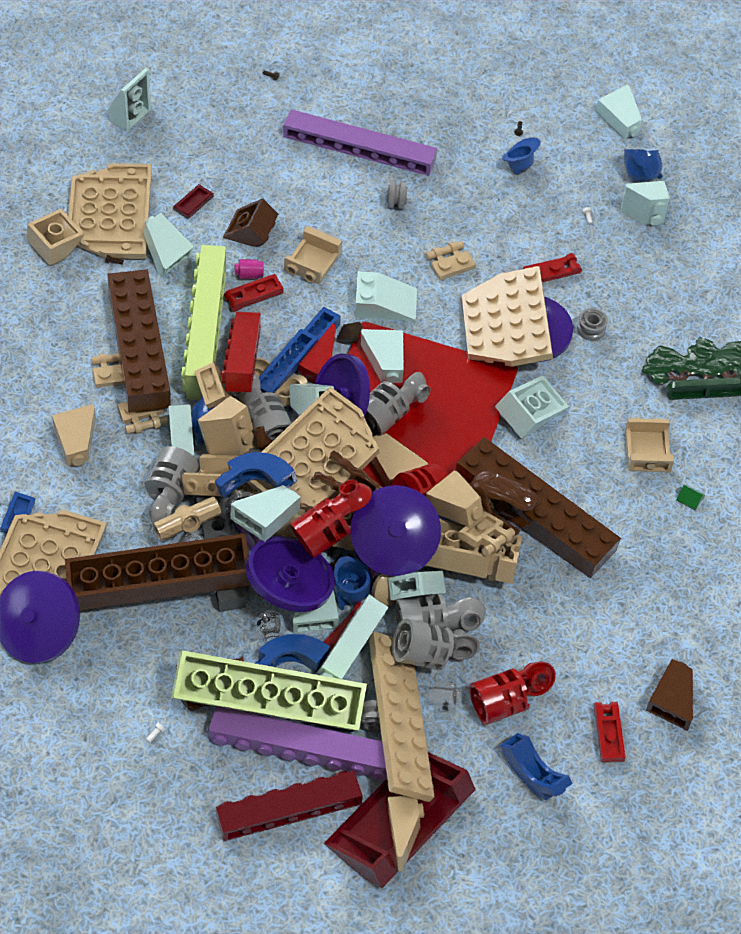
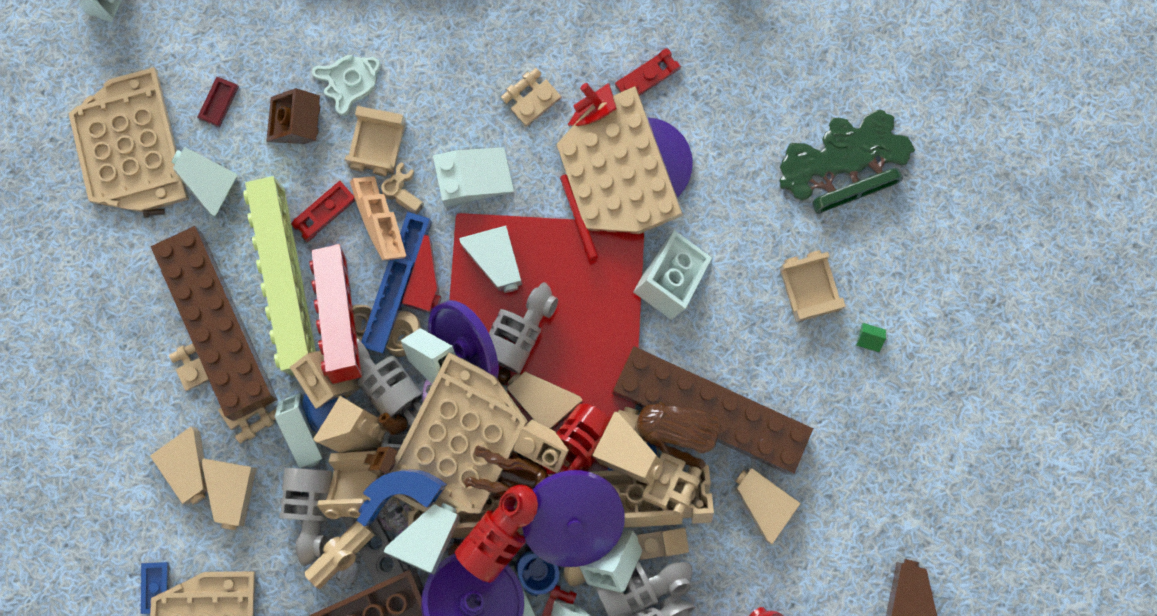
camera: 10 degrees left, 25 degrees up
tan slope [27,209,84,266] -> none
dark pink brick [234,259,264,280] -> none
dark brown tile [337,322,363,344] -> none
light grey wheel [387,180,408,209] -> none
light grey wheel [577,308,608,341] -> none
none -> tan slope [202,459,257,530]
none -> light aqua tile [312,55,381,116]
none -> light nougat slope [350,176,406,261]
none -> reddish brown plate [363,447,397,475]
none -> tan bar [381,162,424,214]
none -> tan slope [513,420,569,473]
none -> red bar [560,174,598,261]
none -> red shield [568,83,617,126]
none -> tan slope [637,528,689,560]
none -> tan slope [735,468,801,544]

